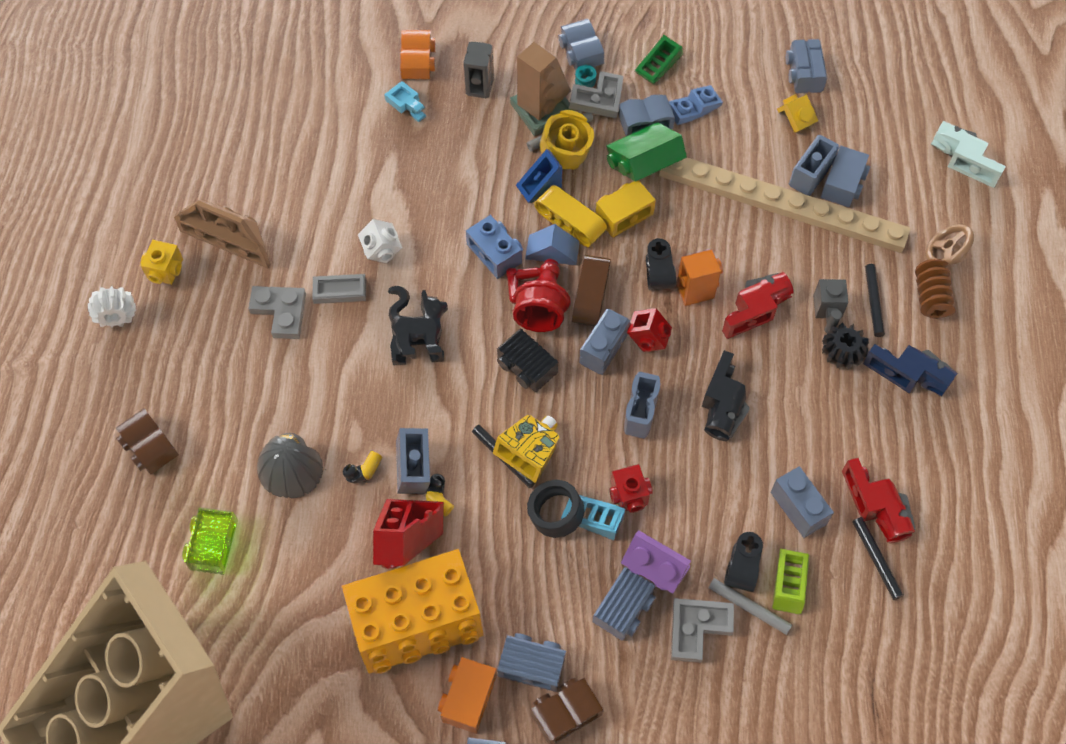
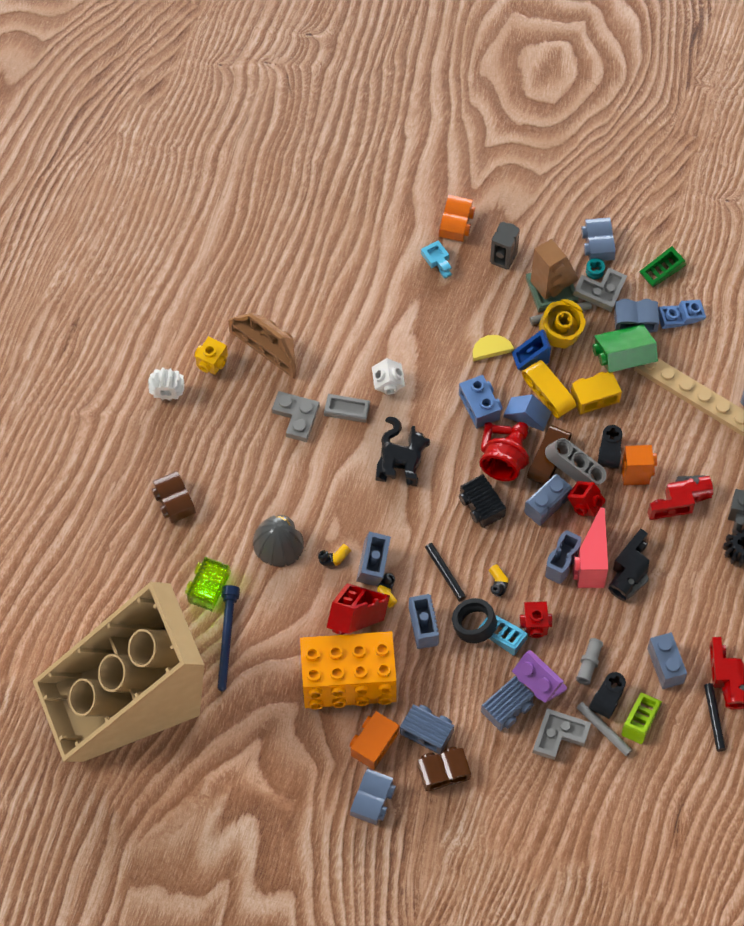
camera: 15 degrees right, 0 degrees up
yellow torso [493,415,560,483] -> none
none -> dark blue piece [217,585,240,691]
none -> sand blue brick [408,594,439,649]
none -> light yellow tile [472,335,514,362]
none -> arm [489,564,509,596]
none -> light grey beam [545,438,607,486]
none -> coral slope [573,508,608,588]
none -> light grey pin [576,638,603,685]

